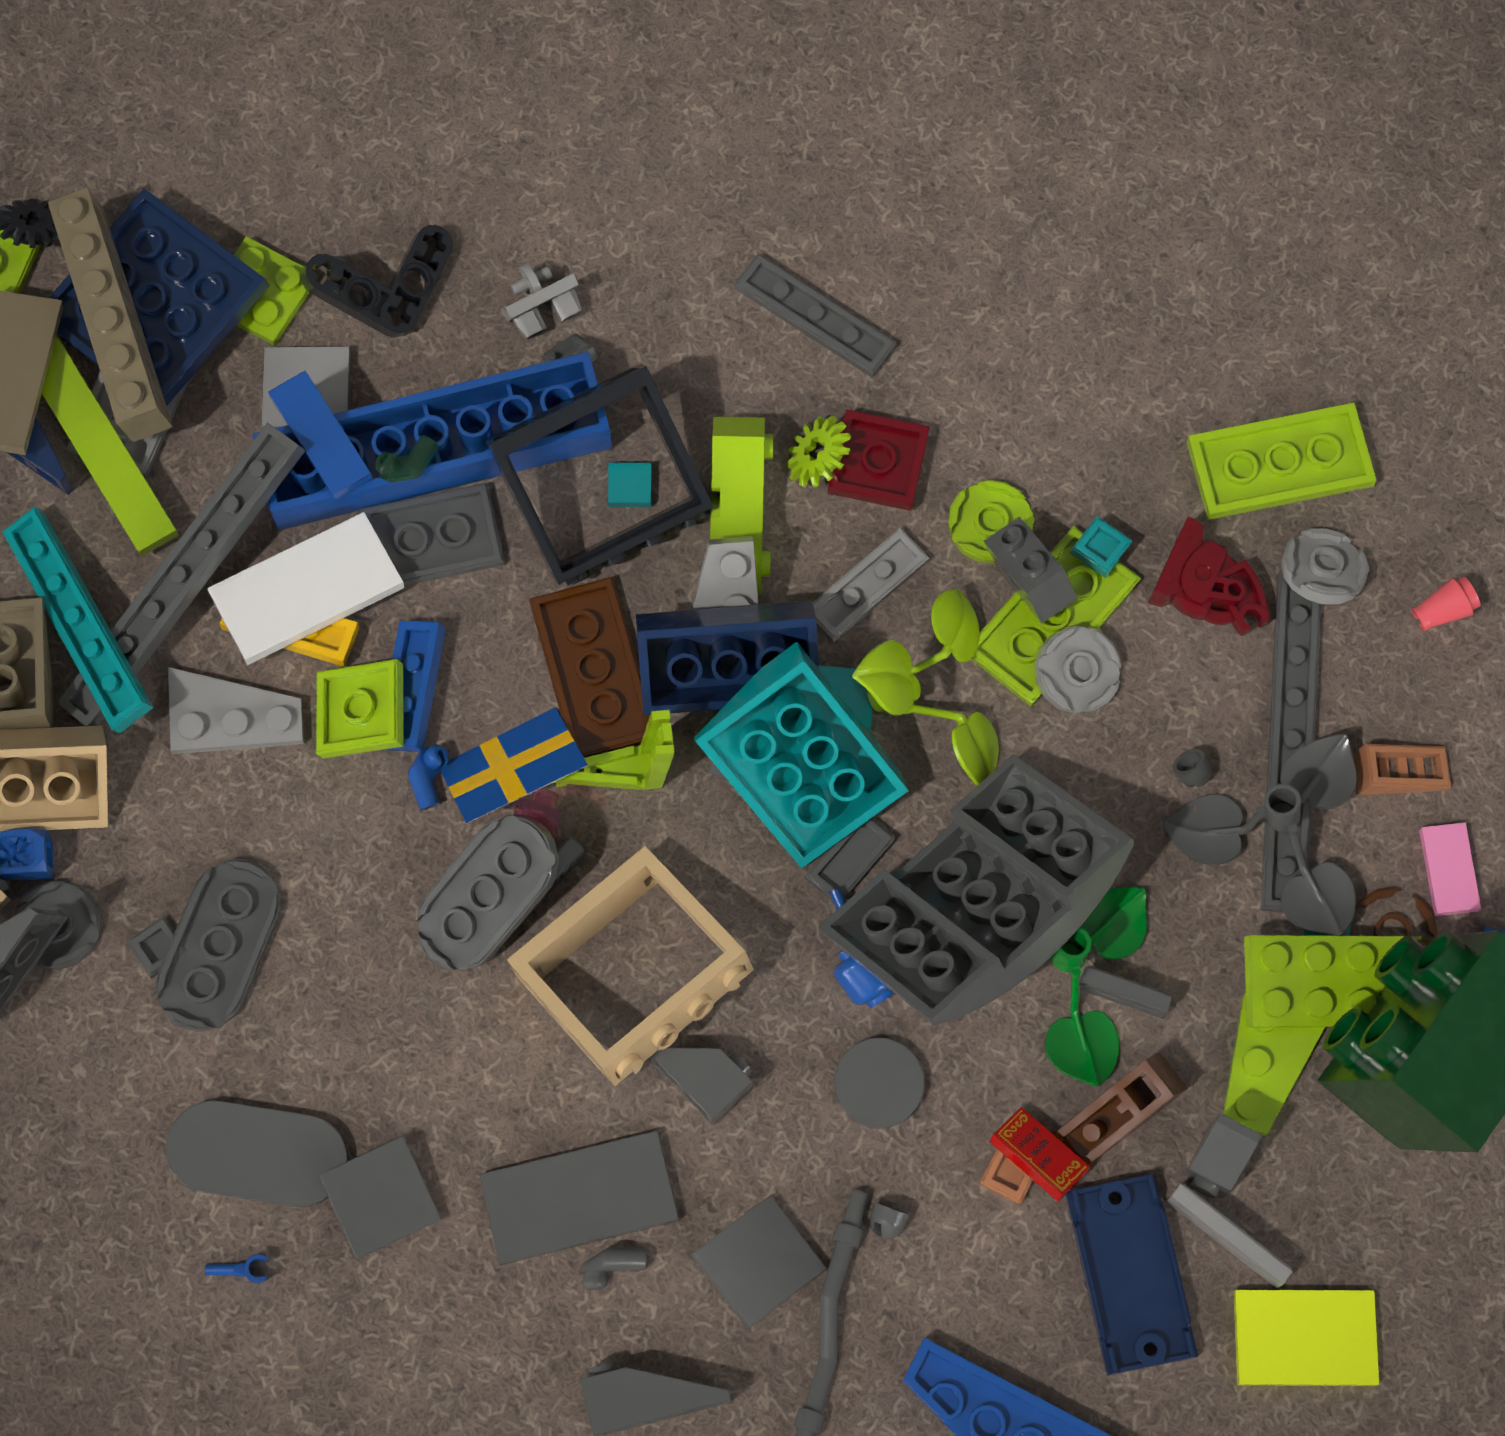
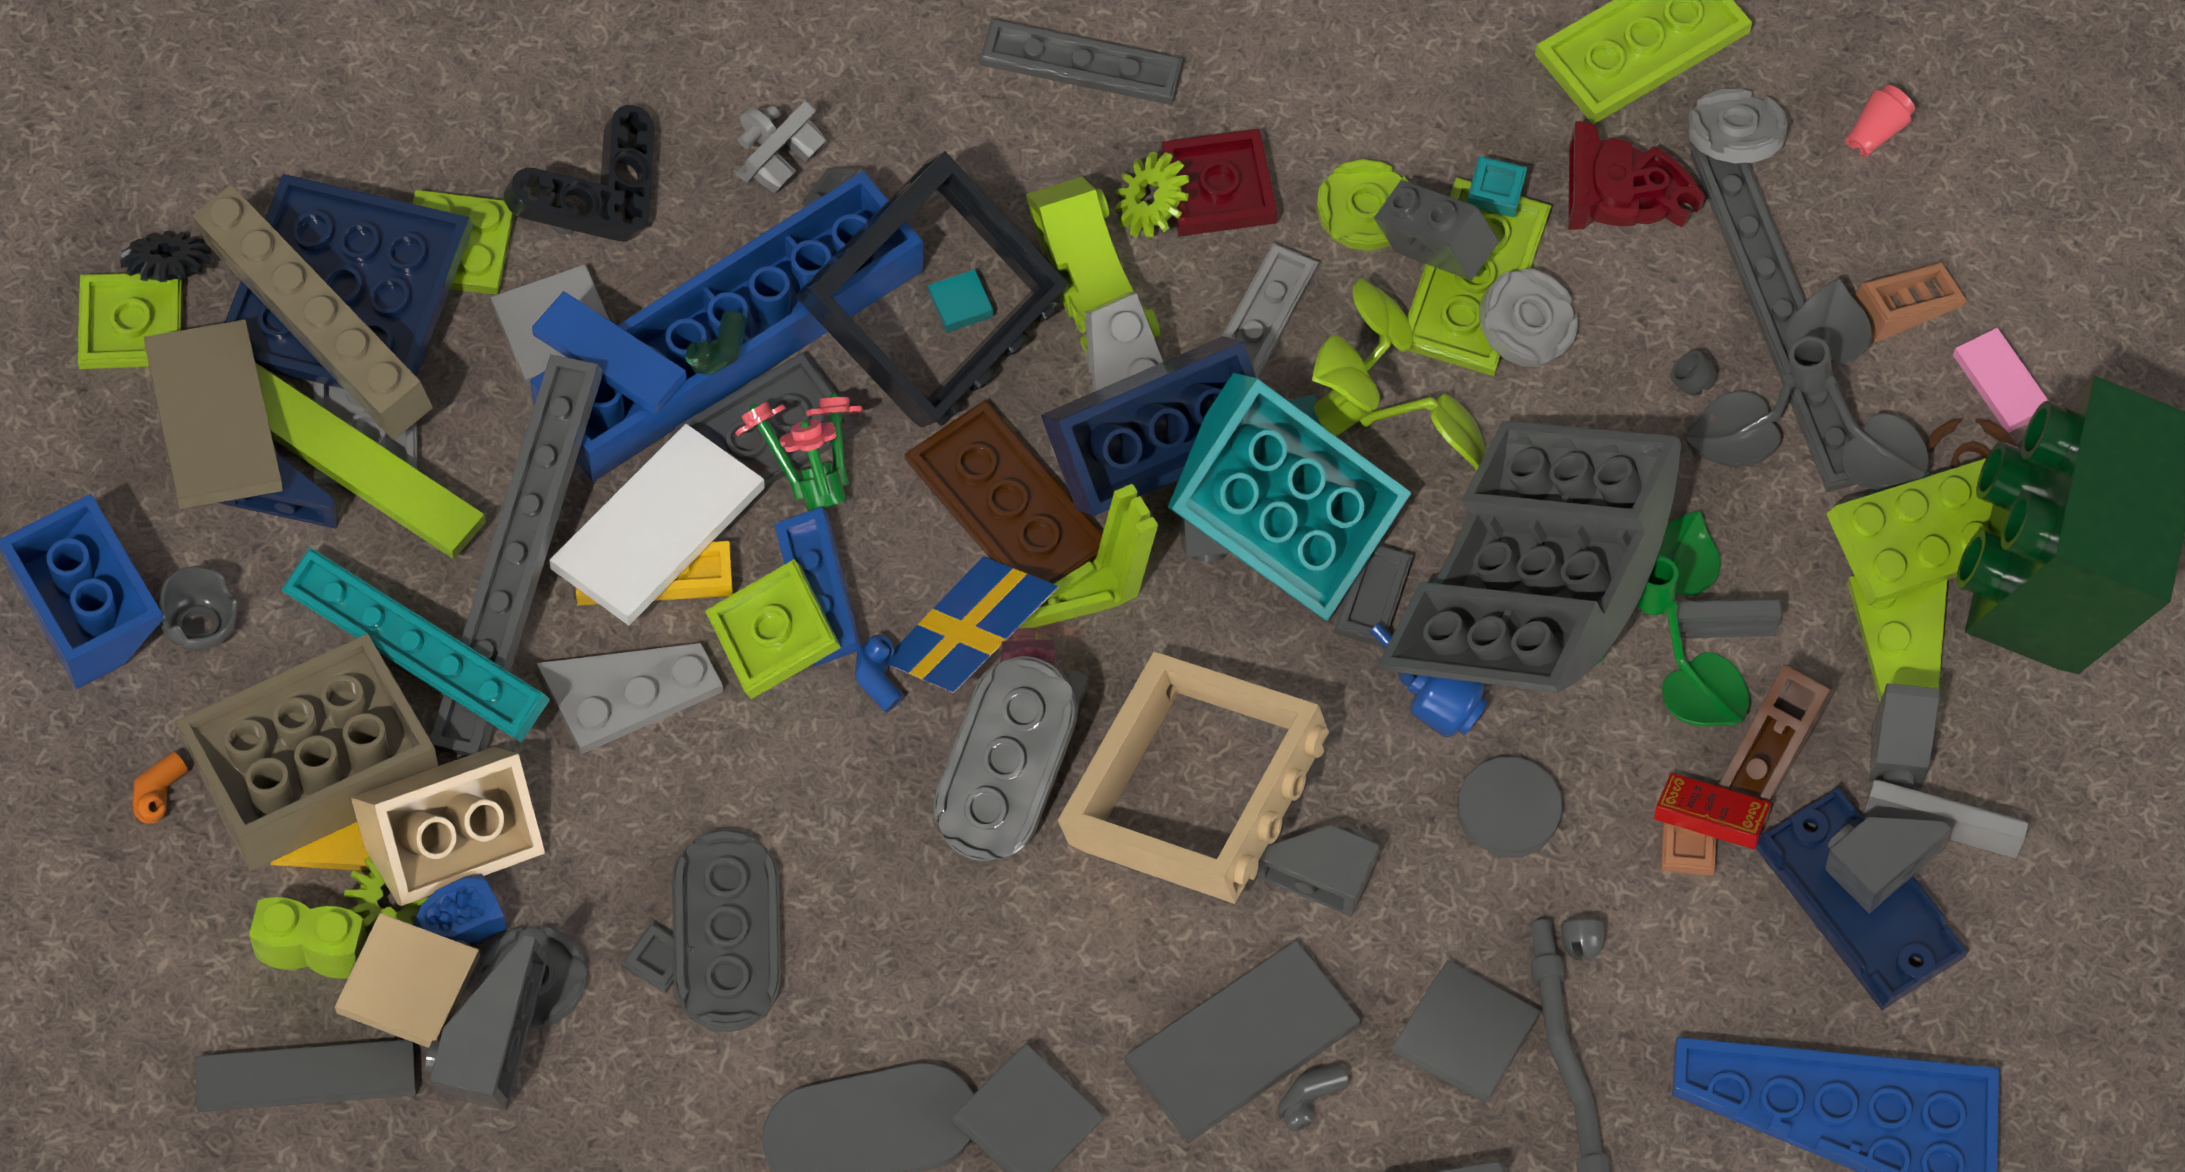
camera: 25 degrees left, 10 degrees down
neon yellow tile [1234,1290,1379,1386] -> none
none -> plant [735,393,862,511]
none -> dark grey slope [1825,817,1952,913]

